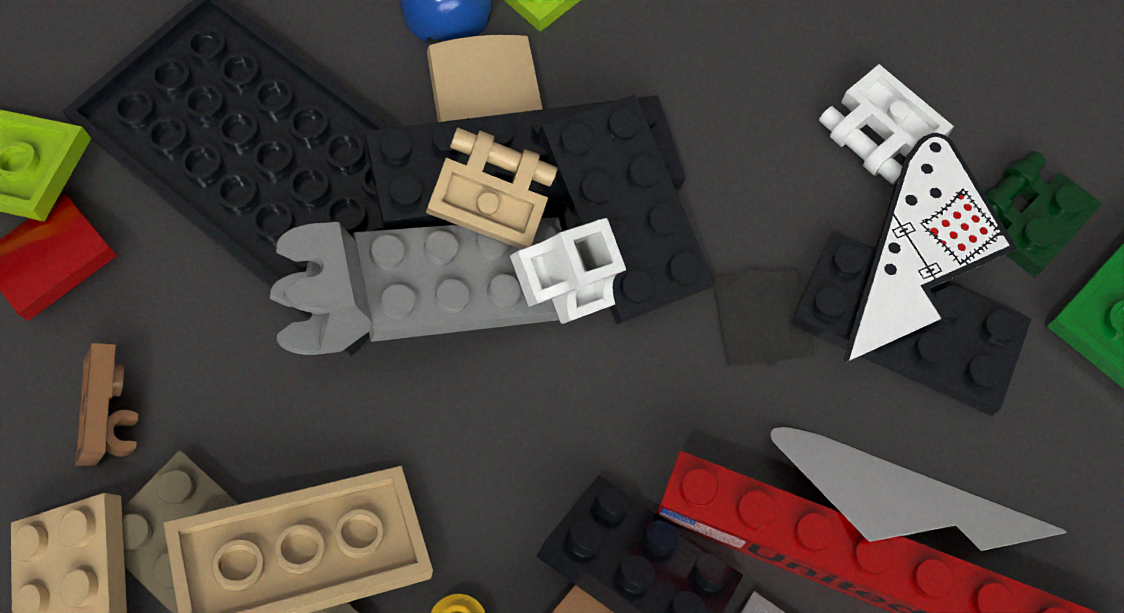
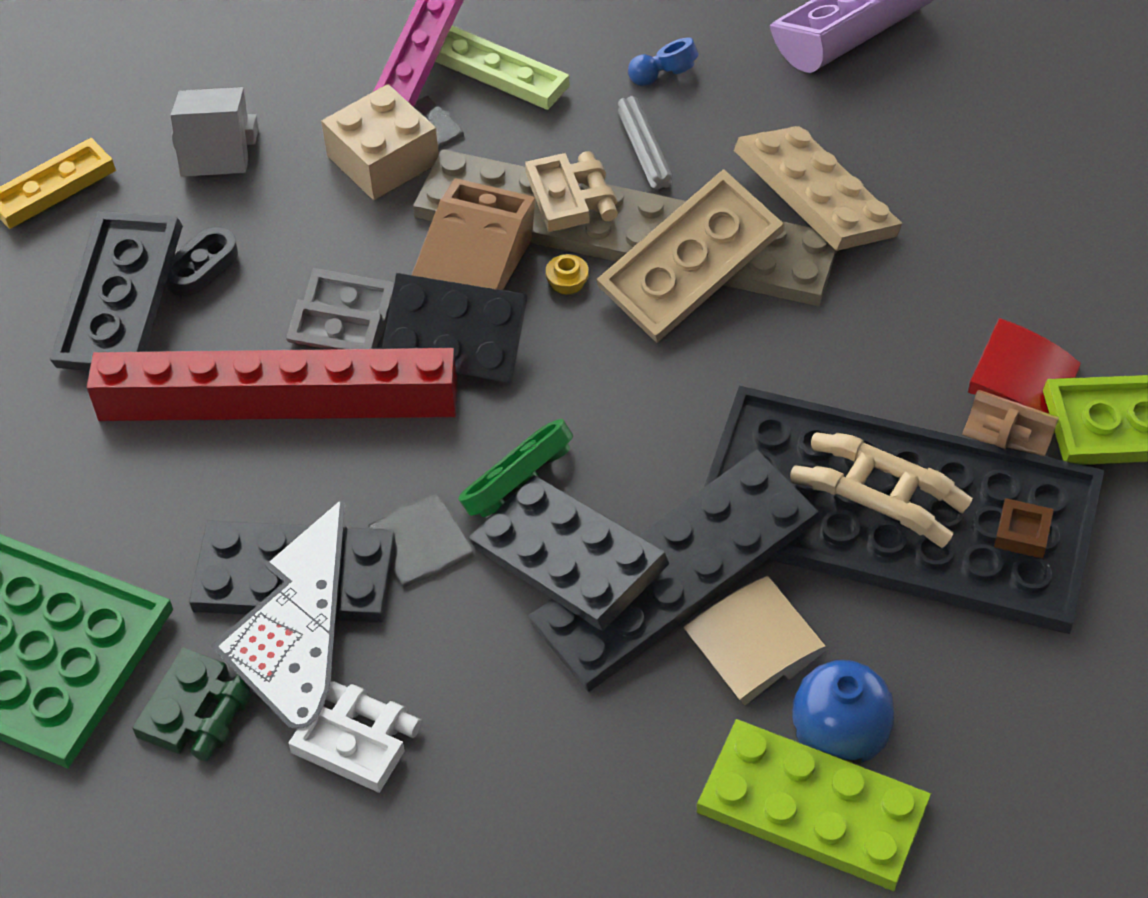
camera: 160 degrees right, 15 degrees down
medium nougat plate [75,343,138,466] -> none
light grey hinge [270,217,562,355] -> none
tan plate [426,127,557,249] -> none
white brick [510,218,626,324] -> none
white sticker [770,427,1067,551] -> none
none -> green plate [458,419,573,518]
none -> tan piece [790,433,973,548]
none -> medium nougat hips [962,390,1059,456]
none -> reddish brown plate [994,498,1054,559]

